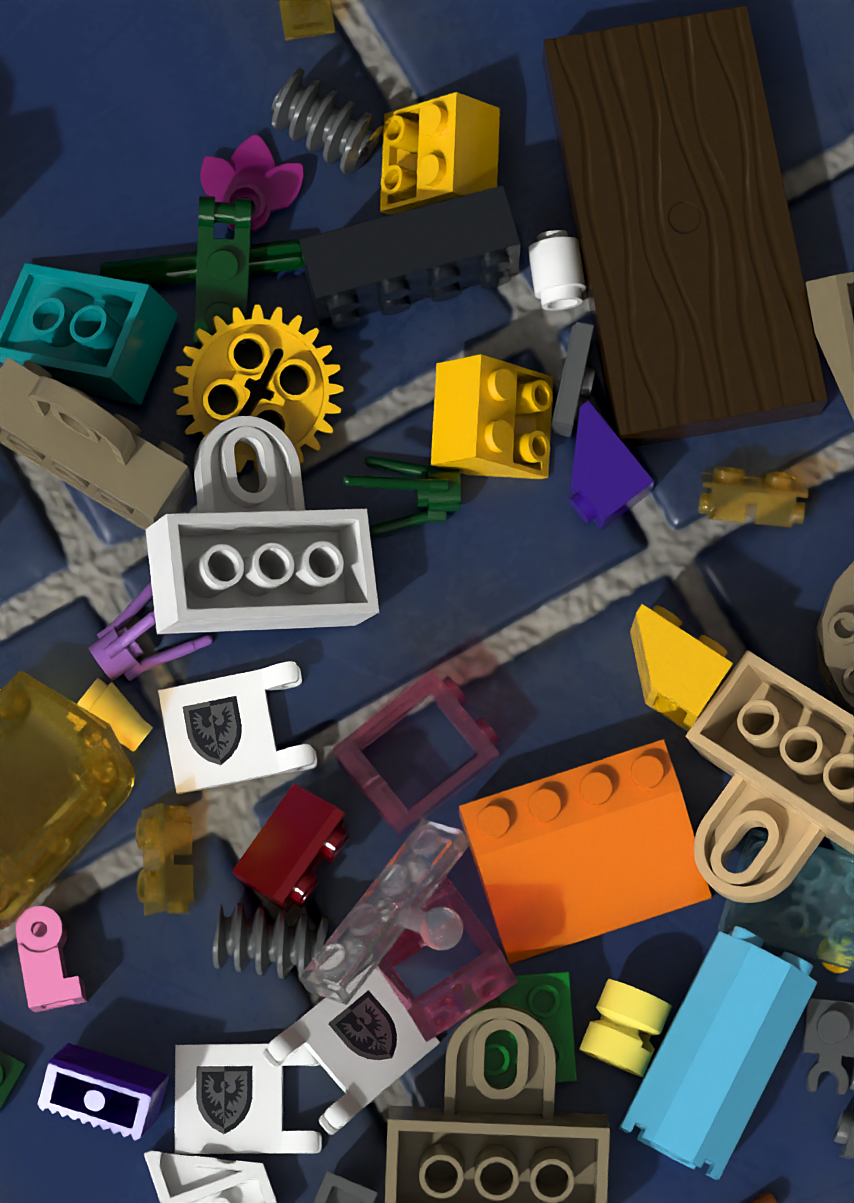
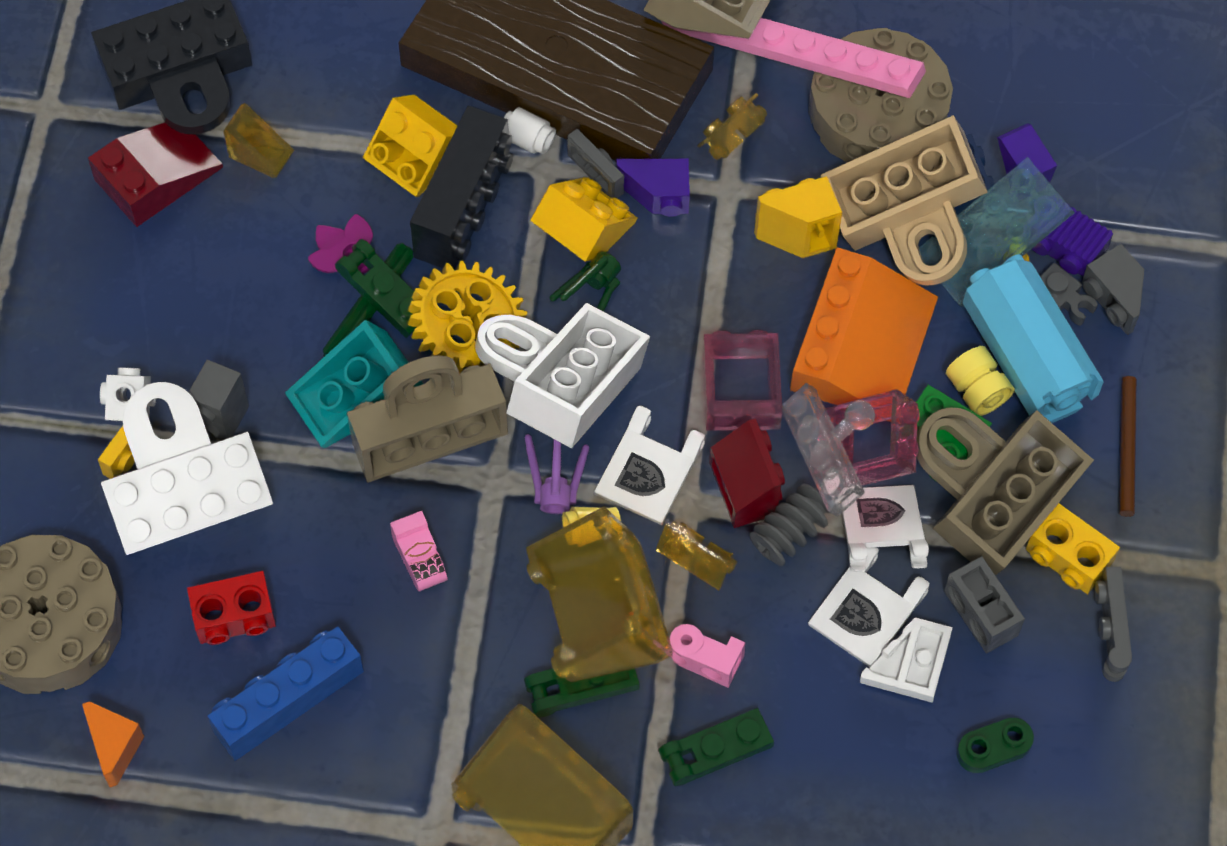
camera: 55 degrees left, 15 degrees down
dark purple brick [38,1042,169,1141] -> none
dark grey piece [270,68,384,175] -> none

